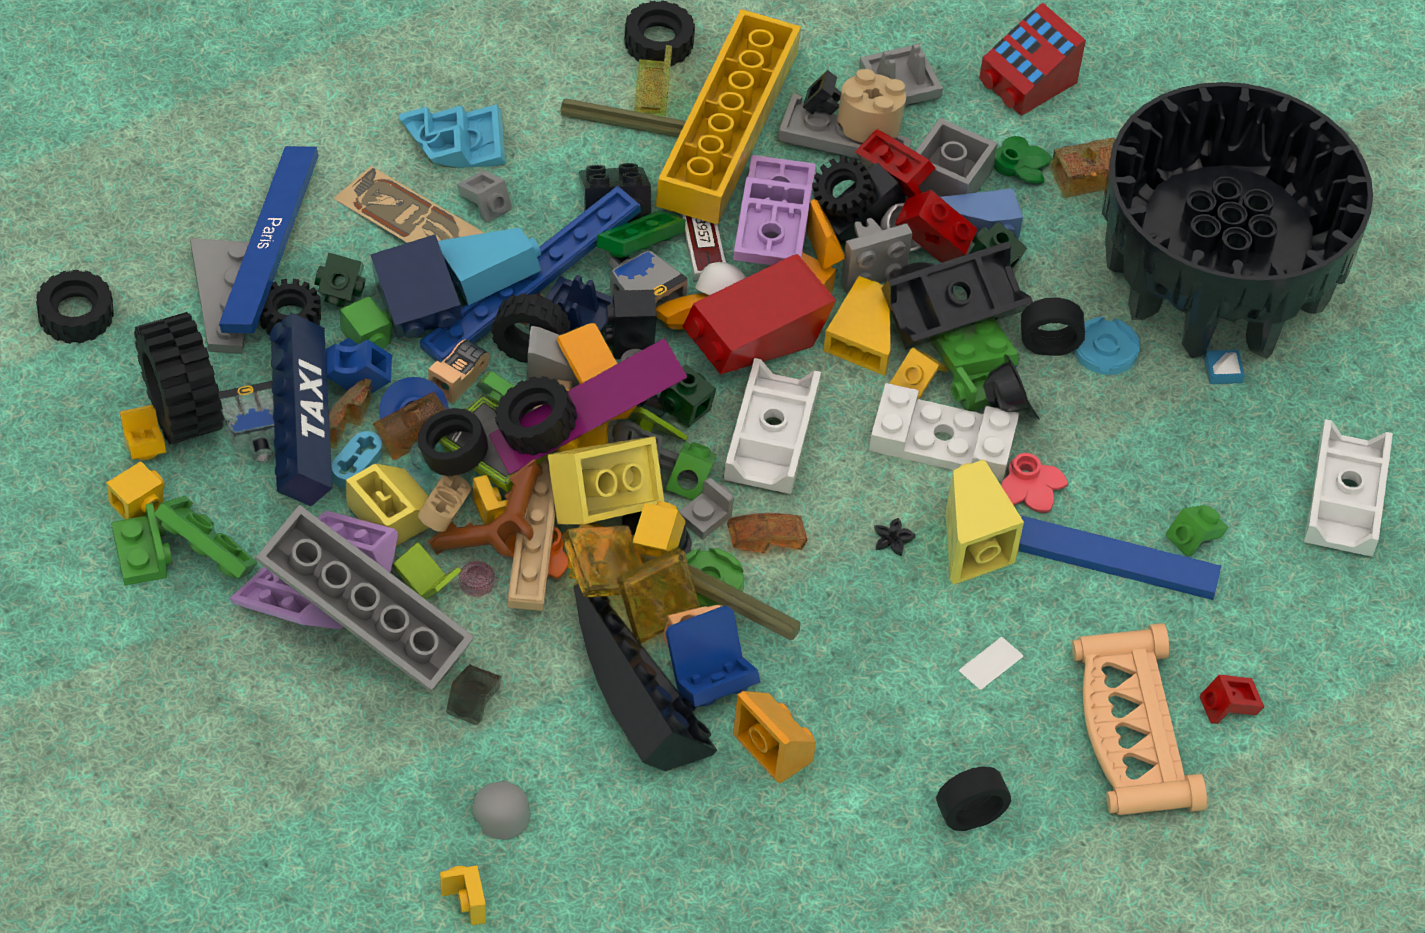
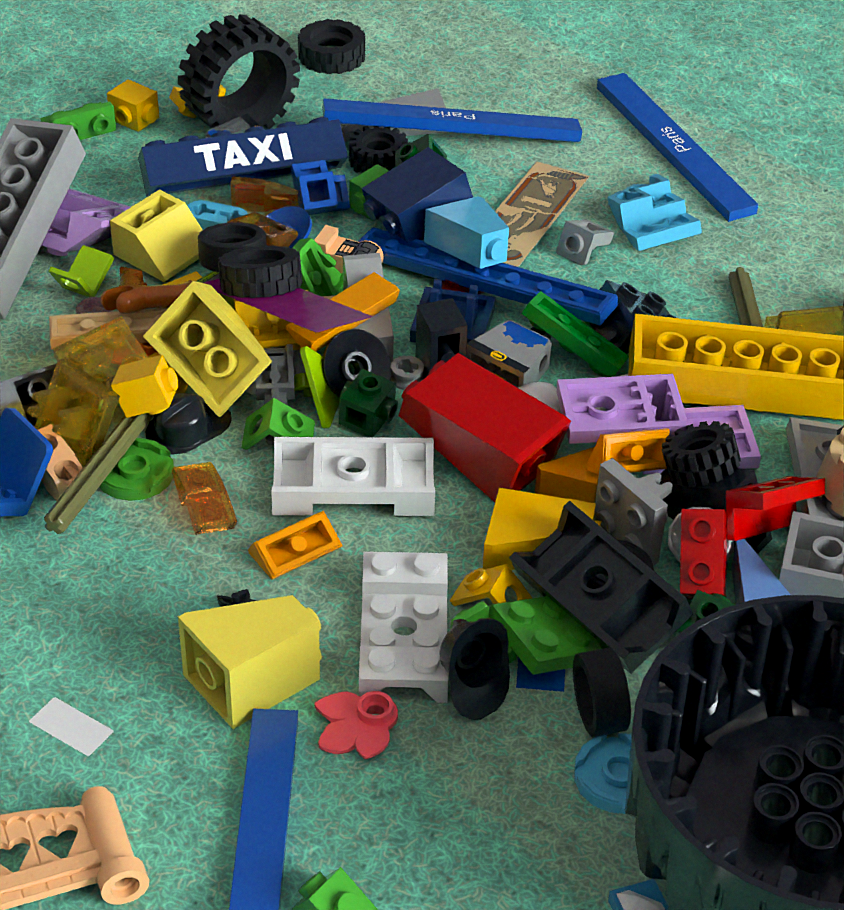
camera: 80 degrees right, 10 degrees down
bright green wing [154,496,257,579] -> none
tan beam [418,475,471,532] -> none
black tyre [491,293,571,363] -> none
light grey bracket [679,477,734,540] -> none
none -> light orange slope [248,510,343,580]
none -> blue tile [597,73,759,222]

